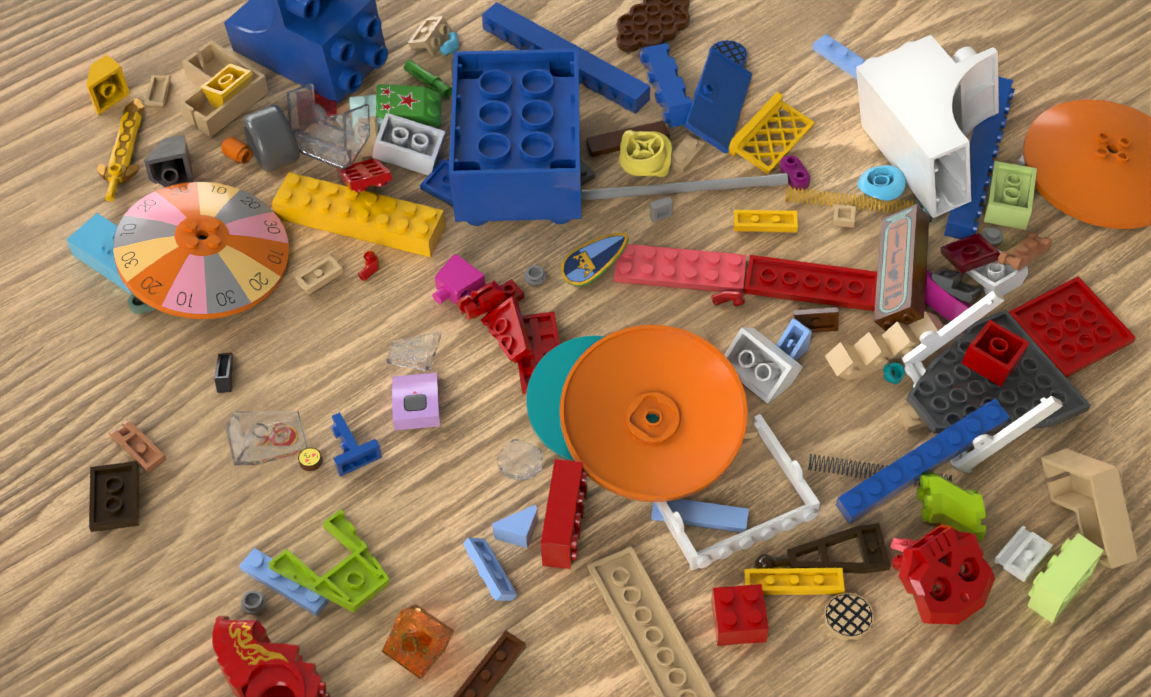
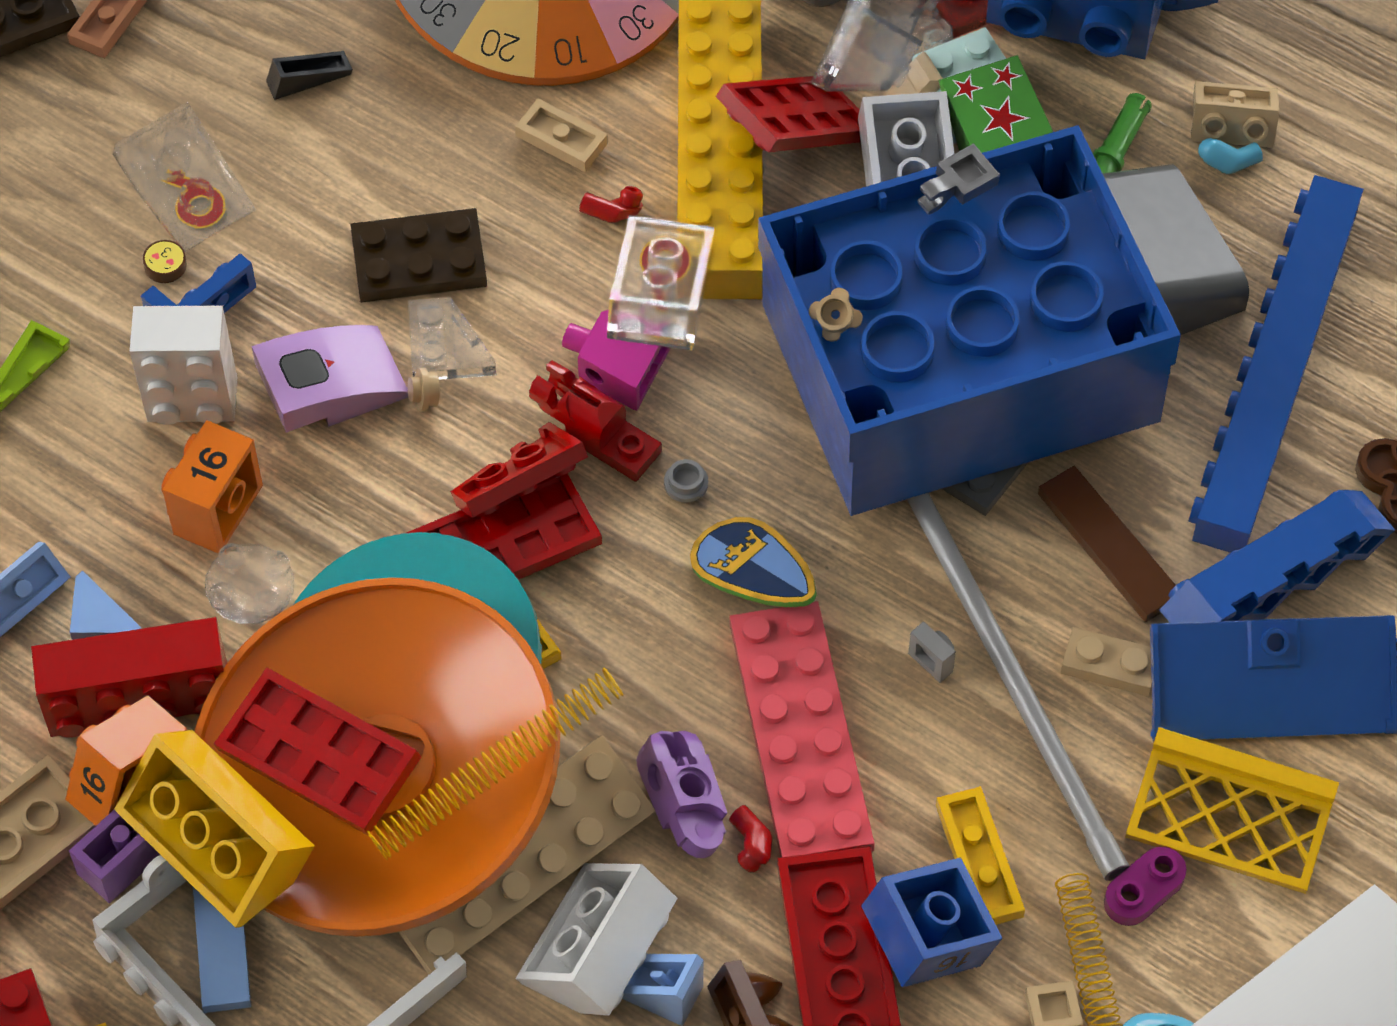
camera: 70 degrees right, 5 degrees up
light yellow piece [619,130,672,178] -> none
none -> orange brick [65,695,187,826]
none -> medium lavender brick [69,810,160,903]
none -> yellow slope [114,730,315,928]
none -> white brick [130,306,237,425]
none -> orange brick [161,420,263,554]
none -> red plate [214,667,421,836]
none -> dark brown plate [350,208,487,303]
none -> yellow piece [367,667,624,860]
none -> tan plate [408,368,440,411]
none -> clear slope [607,215,714,351]
none -> medium lavender piece [636,731,727,858]
none -> tan plate [809,288,863,342]
none -> blue brick [861,857,1003,988]
none -> flat silver plate [918,143,1000,215]

